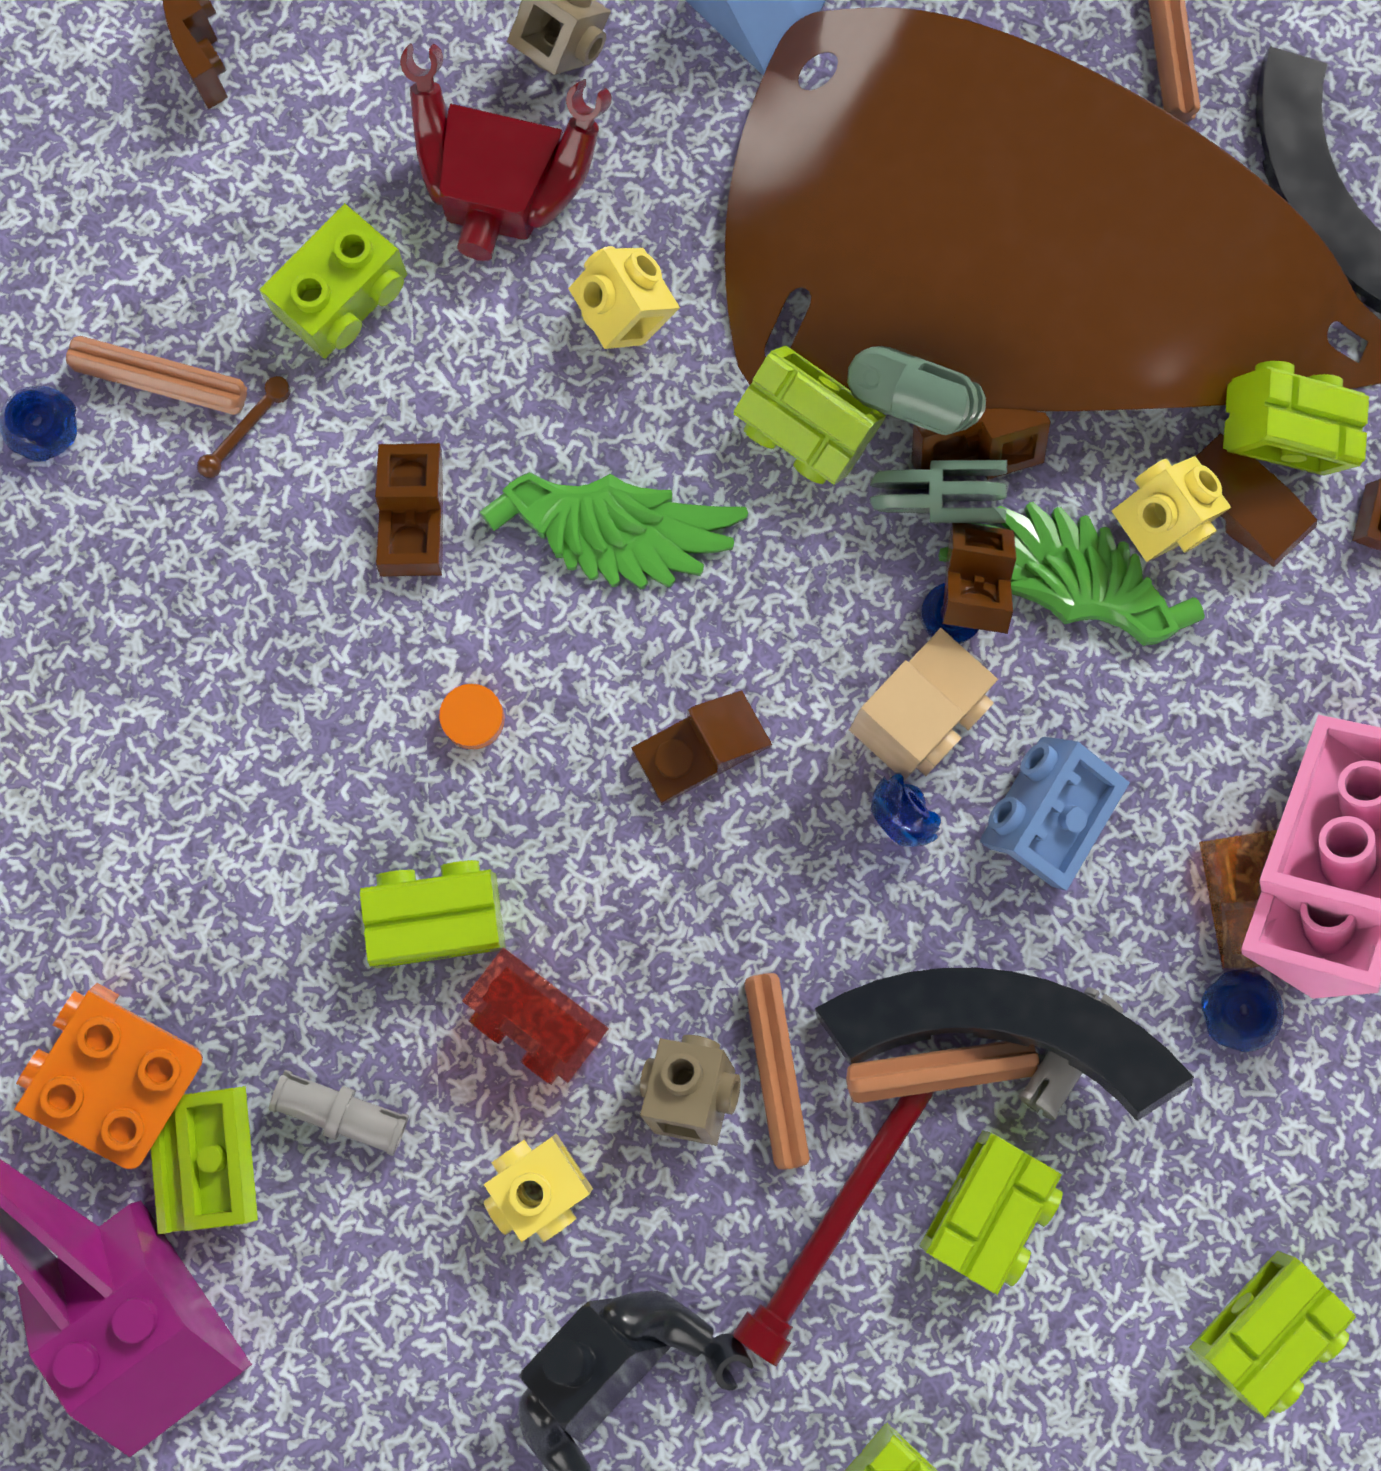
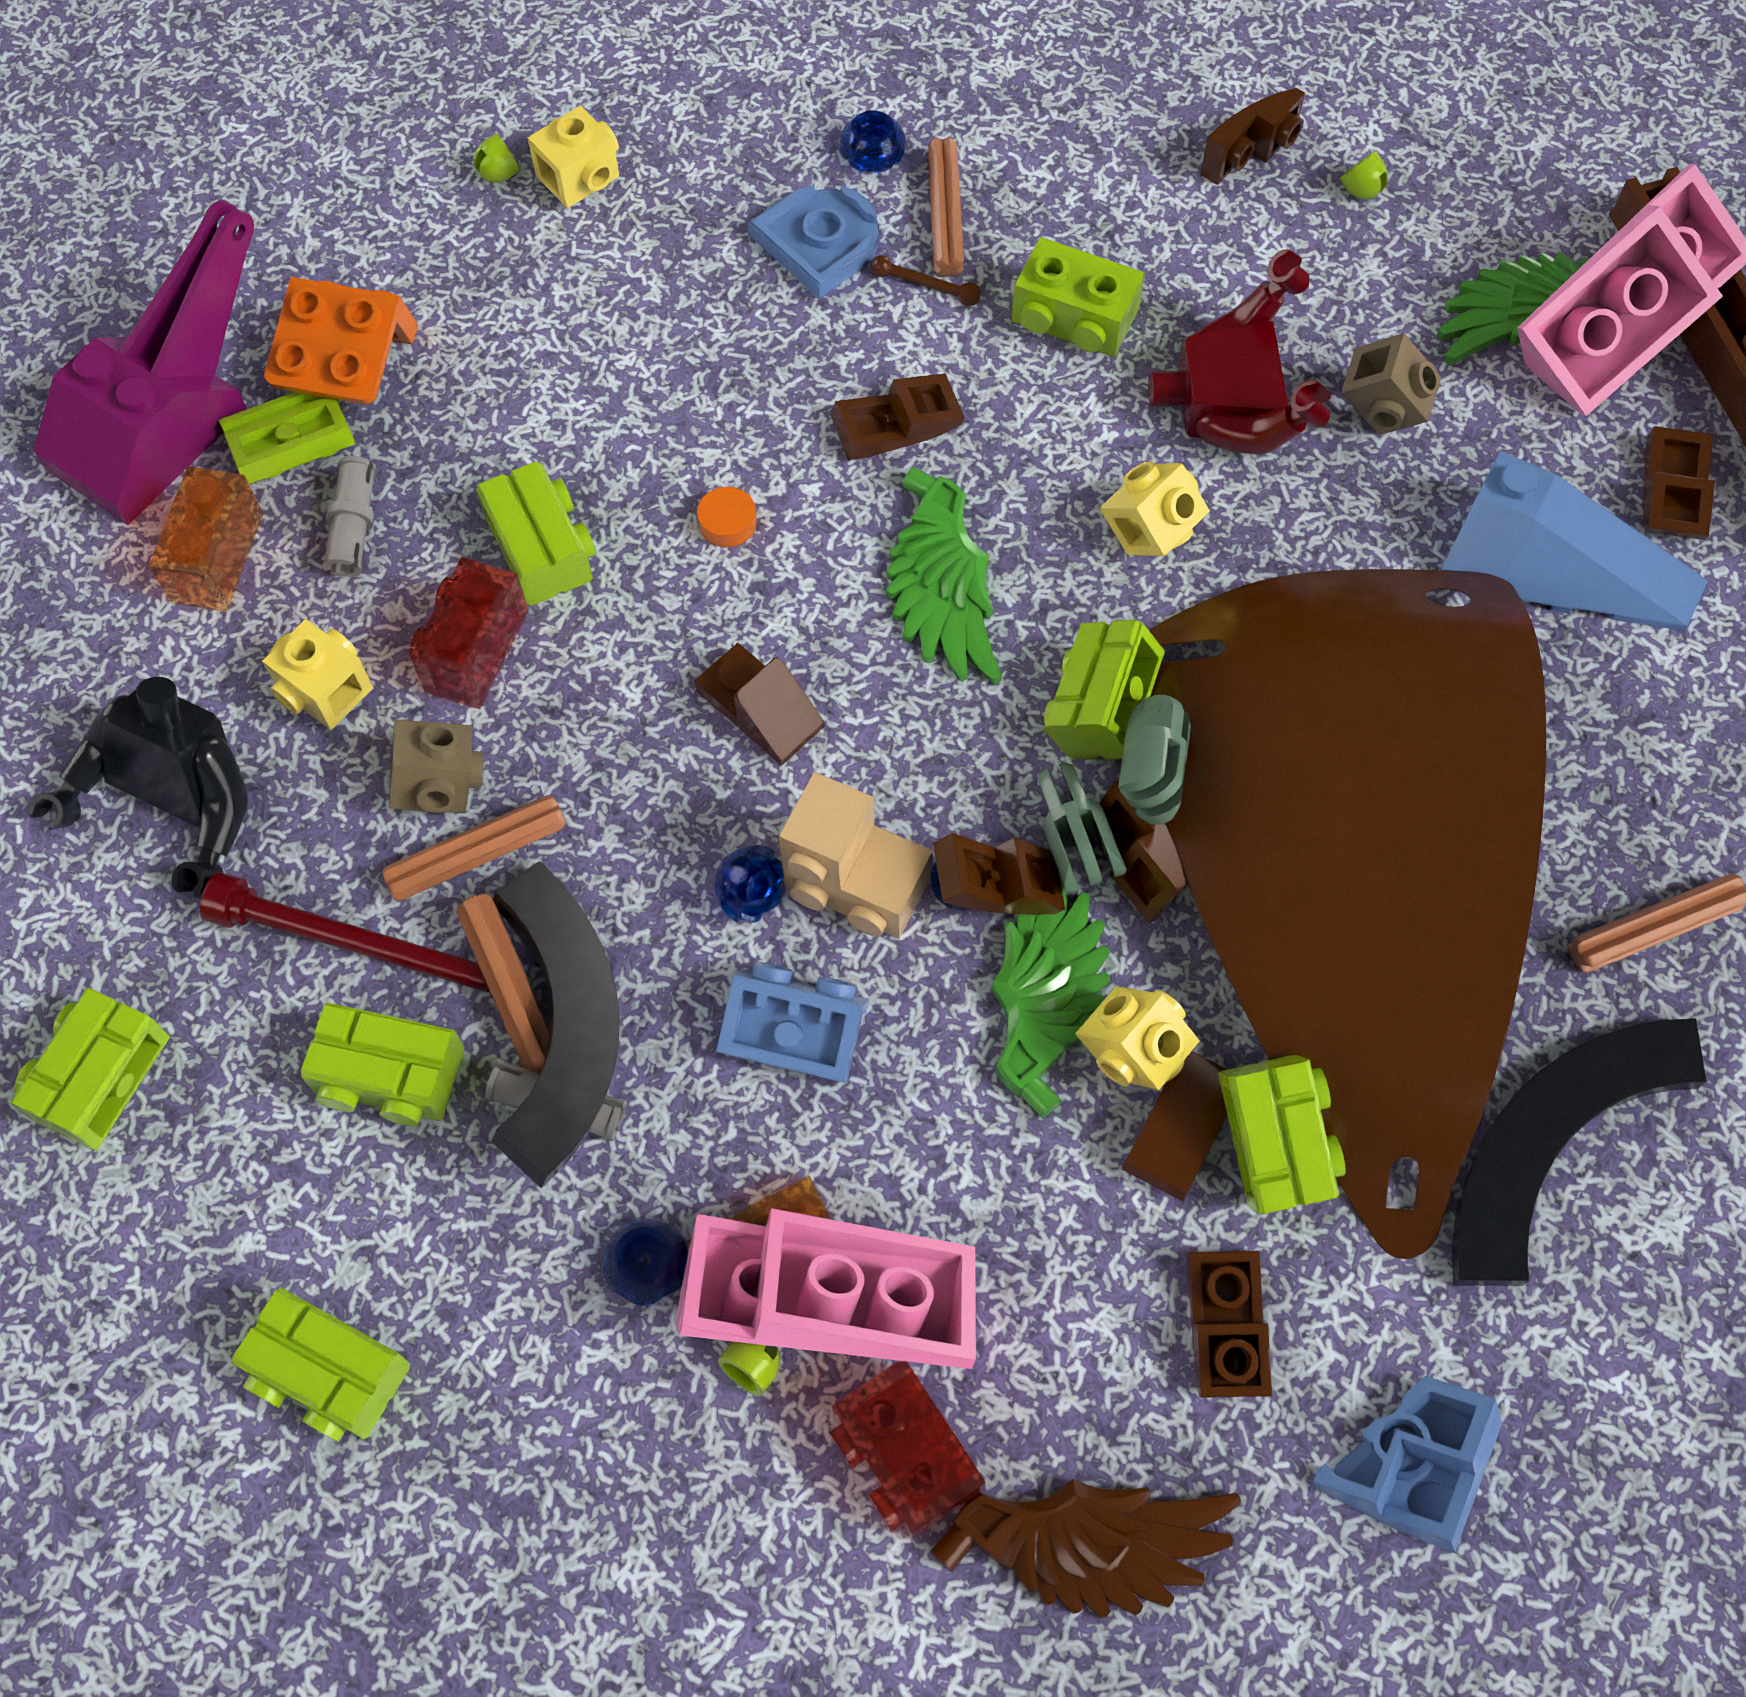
camera: 75 degrees right, 15 degrees down
none -> clear orange brick [148,466,264,612]
none -> medium blue tile [747,185,879,299]

